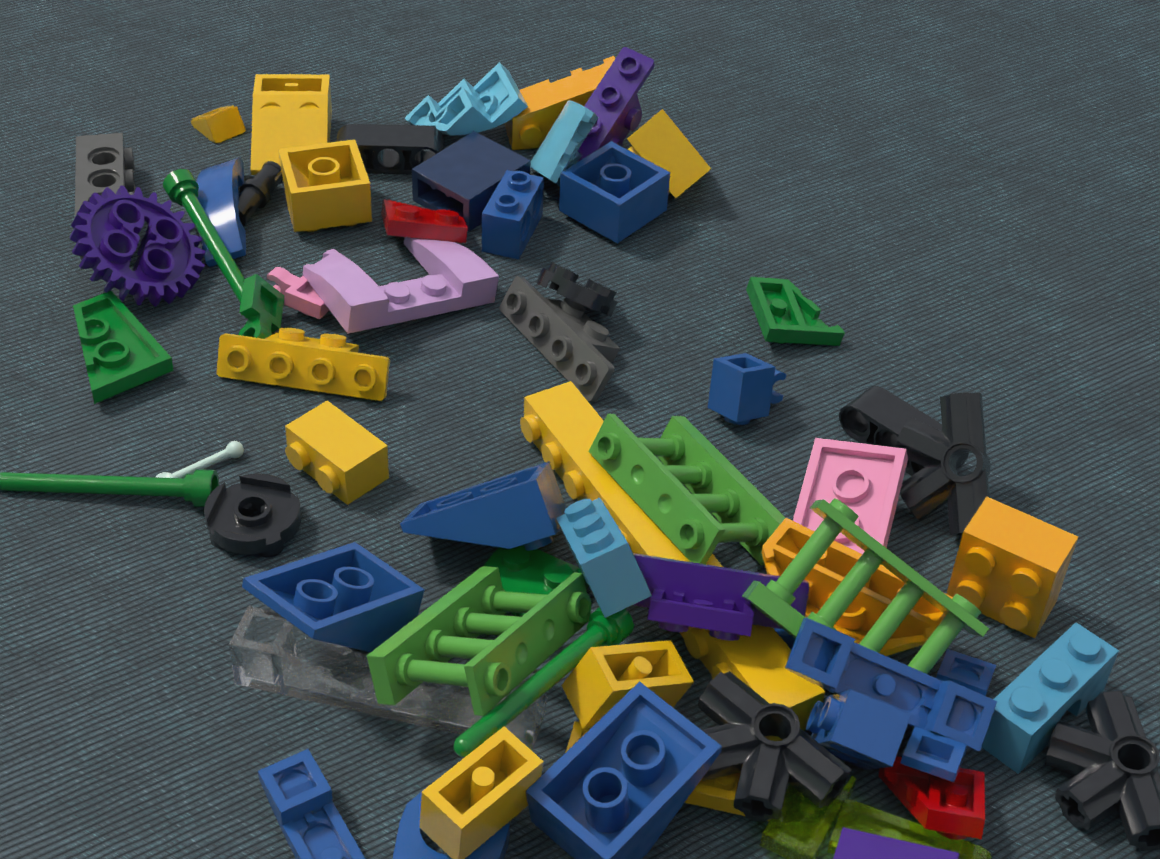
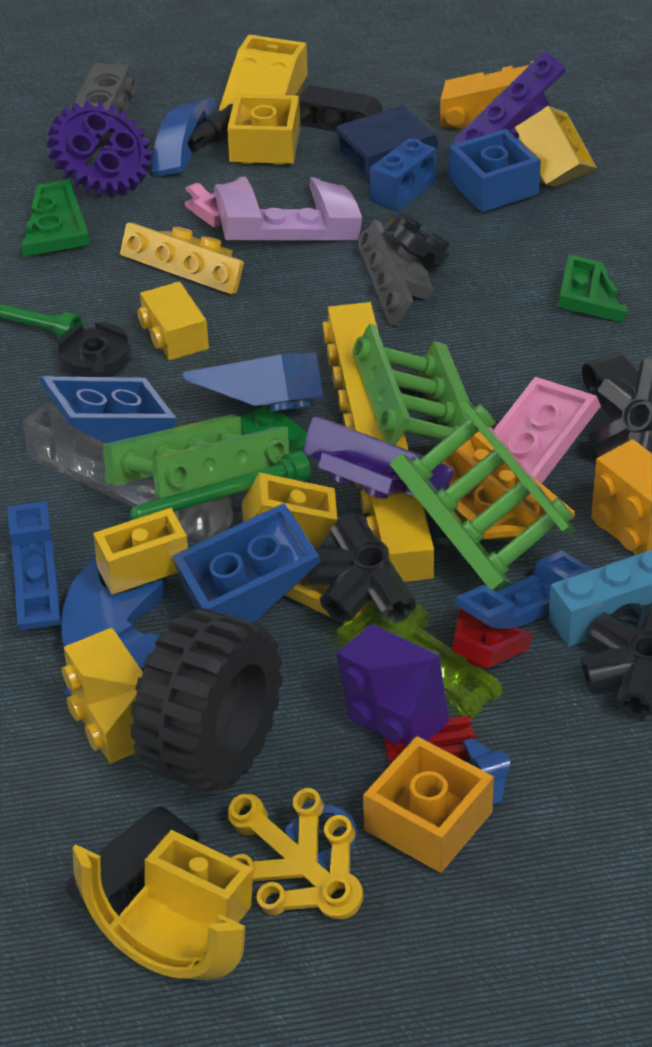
camera: 25 degrees right, 0 degrees up
light aqua hinge [156,441,244,478] -> none
green piece [163,169,245,303] -> none
yellow slope [191,105,245,143] -> none
green plate [238,274,284,339] -> none
red wing [381,199,468,243] -> none
medium azure slope [405,62,528,136] -> none
medium azure slope [531,100,598,186] -> none
dark azure arch [556,497,652,618] -> none
blue brick [708,353,786,425] -> none
blue slope [785,618,997,752] -> none
blue brick [806,689,911,770] -> none

